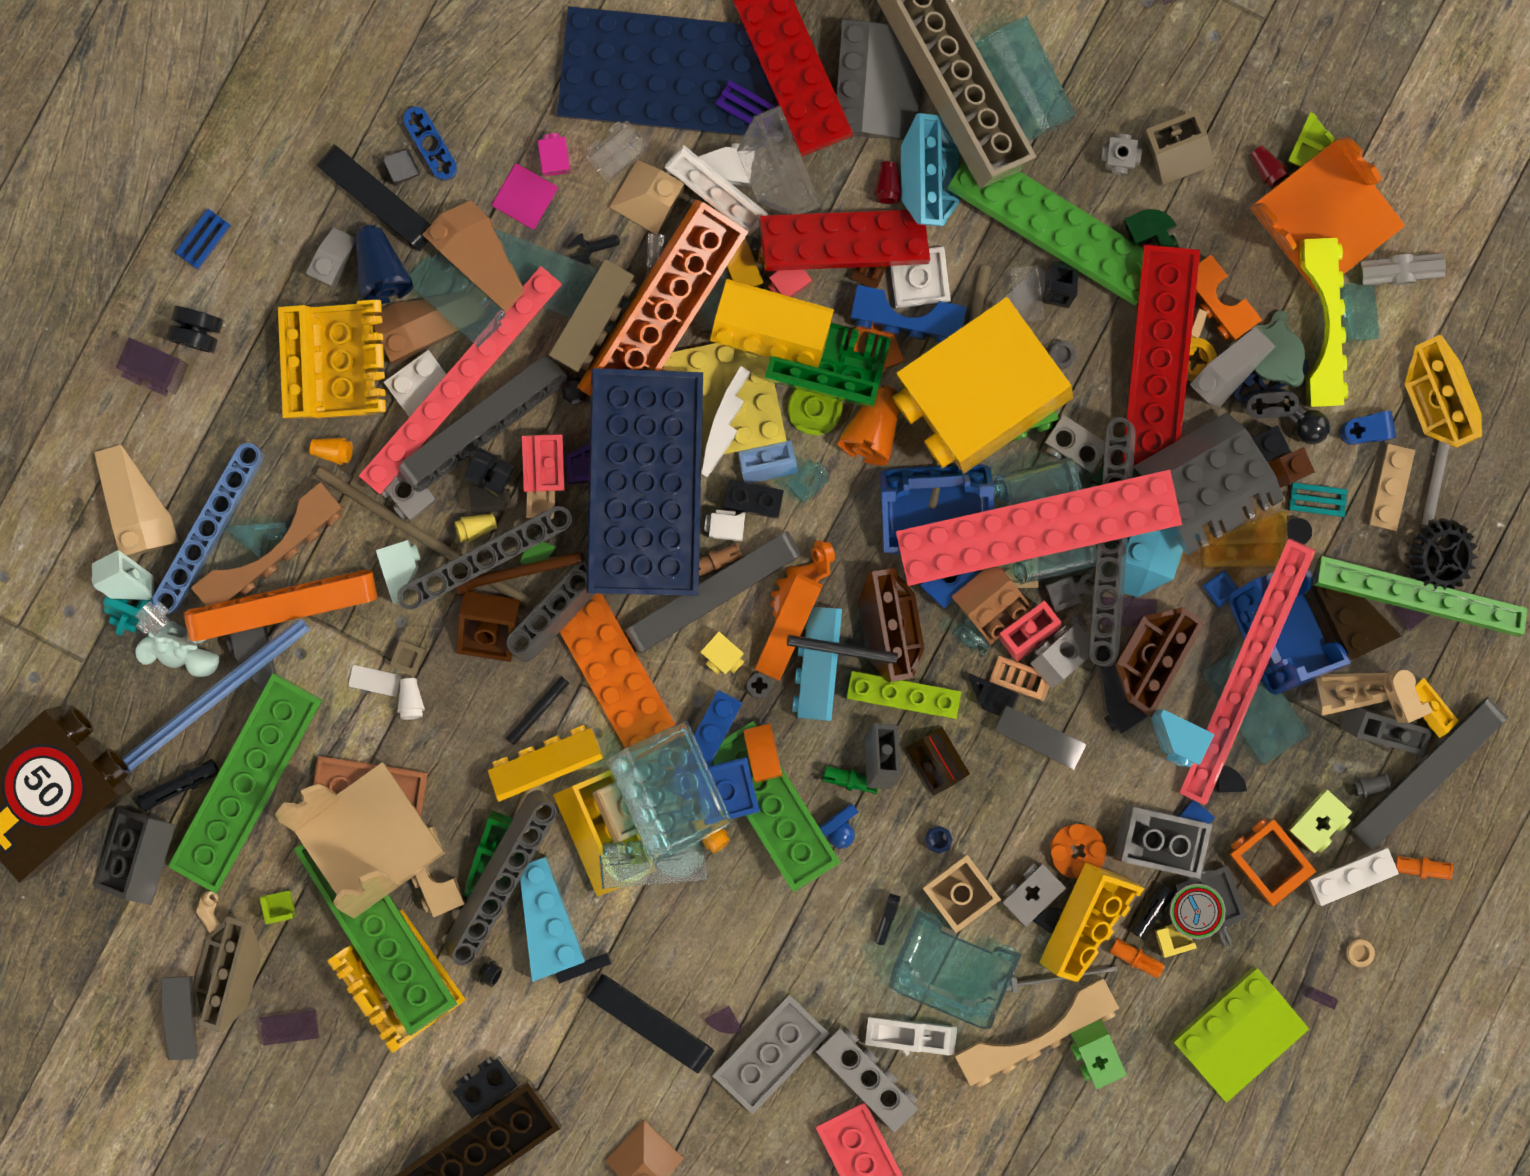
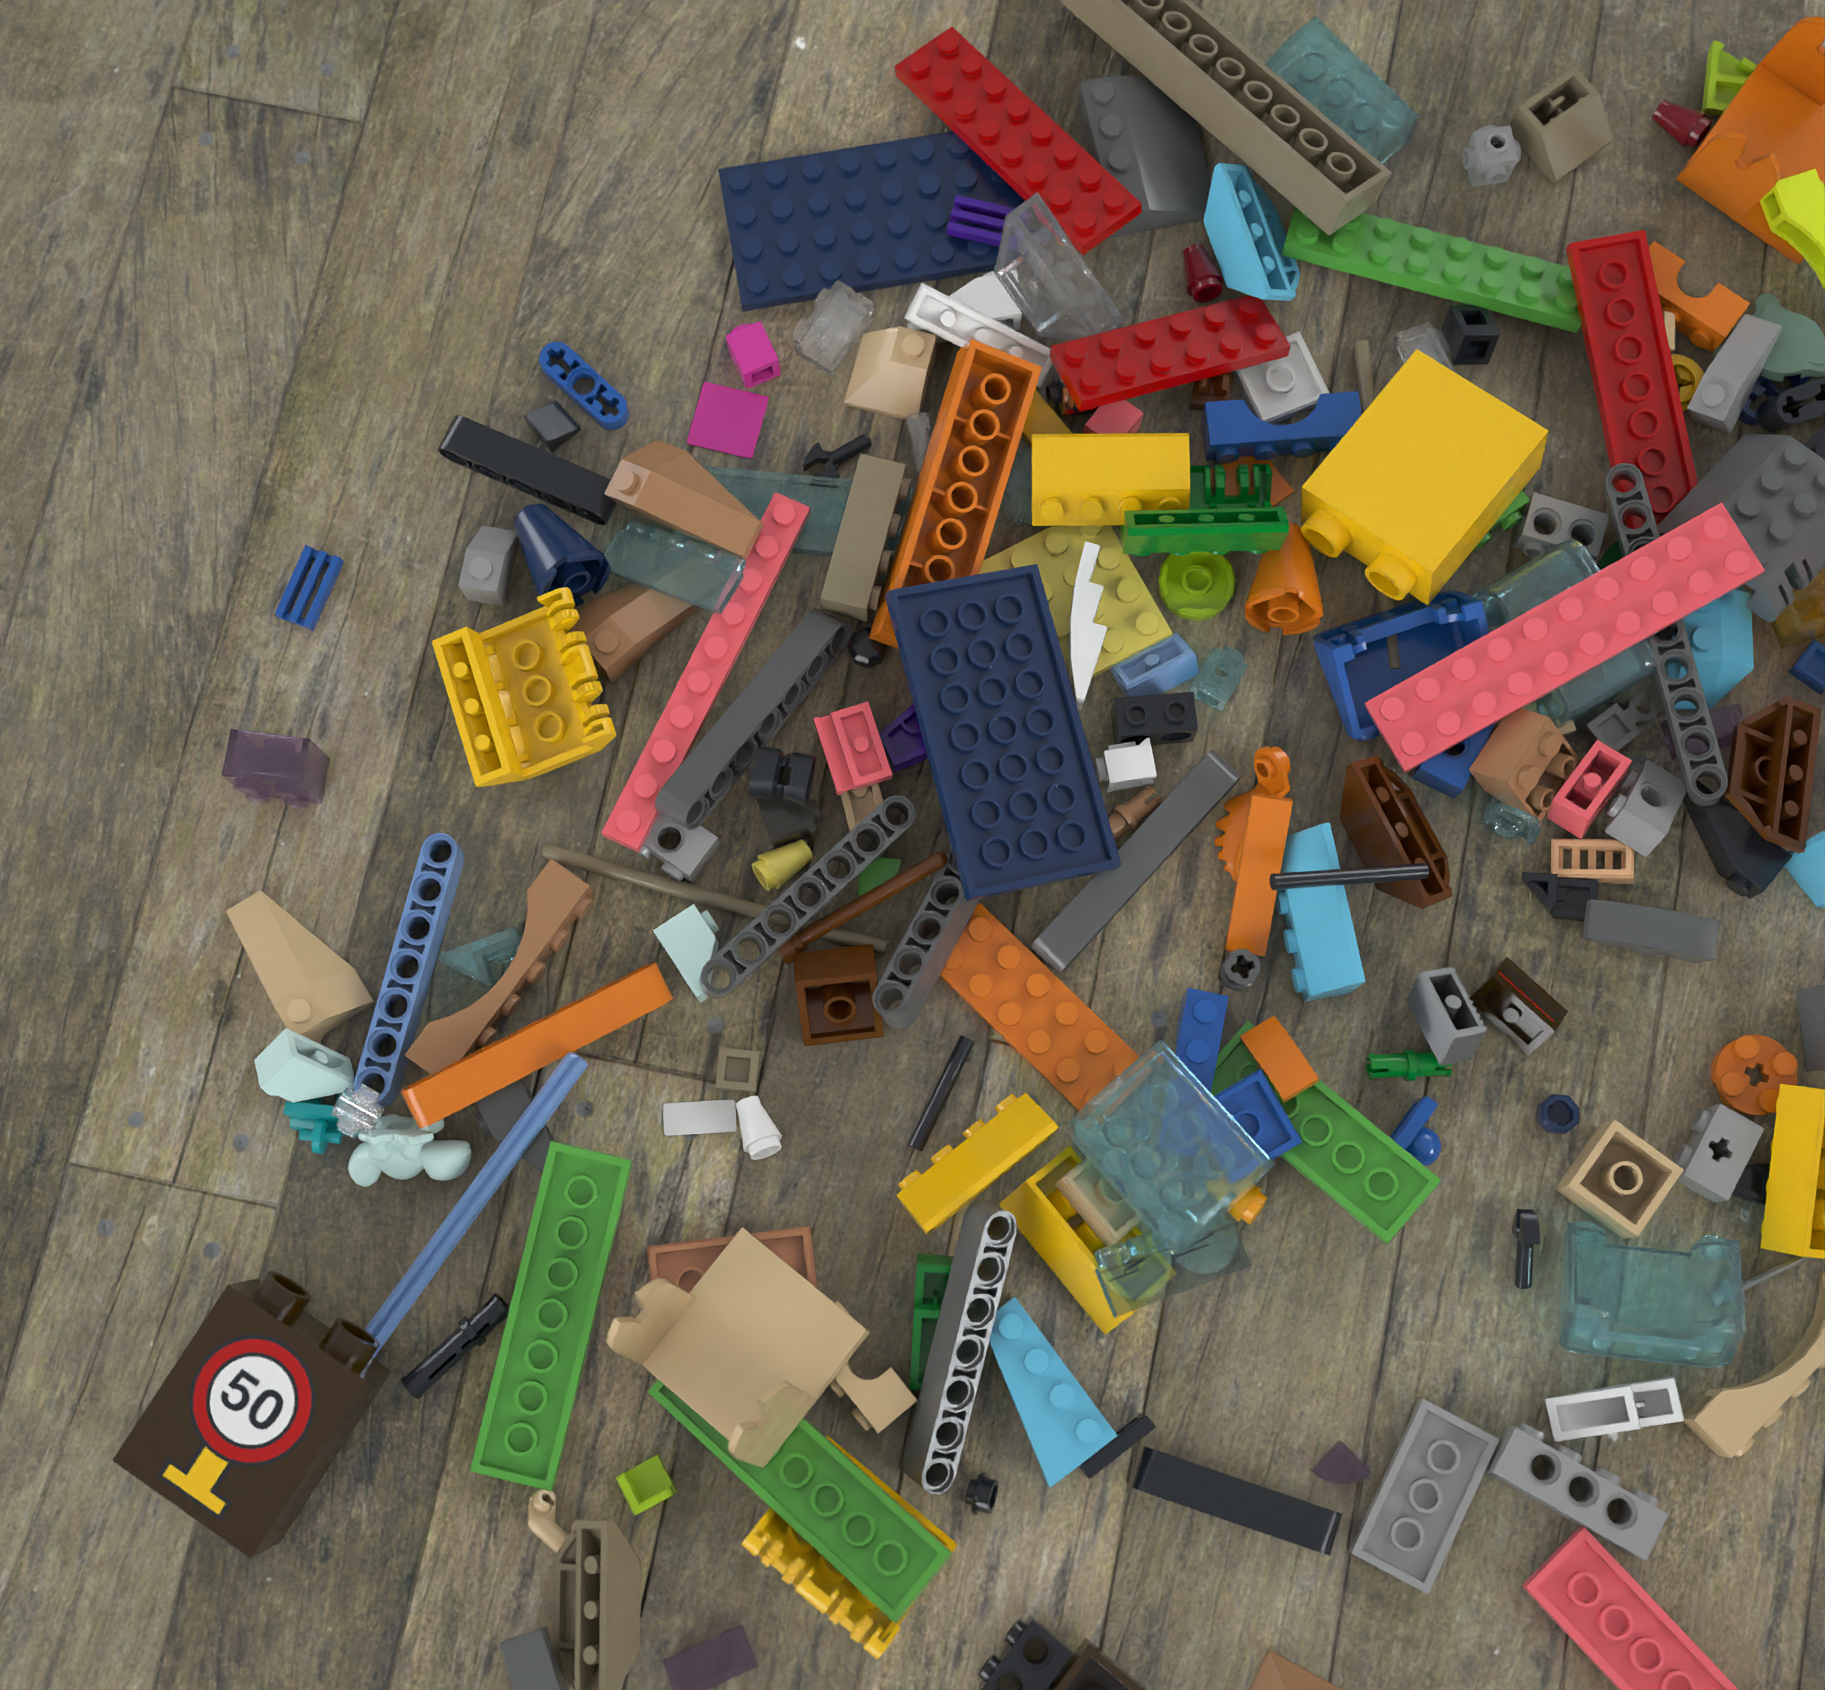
camera: 15 degrees left, 10 degrees down
dark grey slope [94,807,175,905] -> none
black wheel [165,306,224,354] -> none
light orange cone [310,438,353,465] -> none
white plate [384,350,447,417] -> none
light yellow brick [701,632,744,675] -> none
lime brick [846,671,962,719] -> none
dark green brick [1123,209,1179,248] -> none

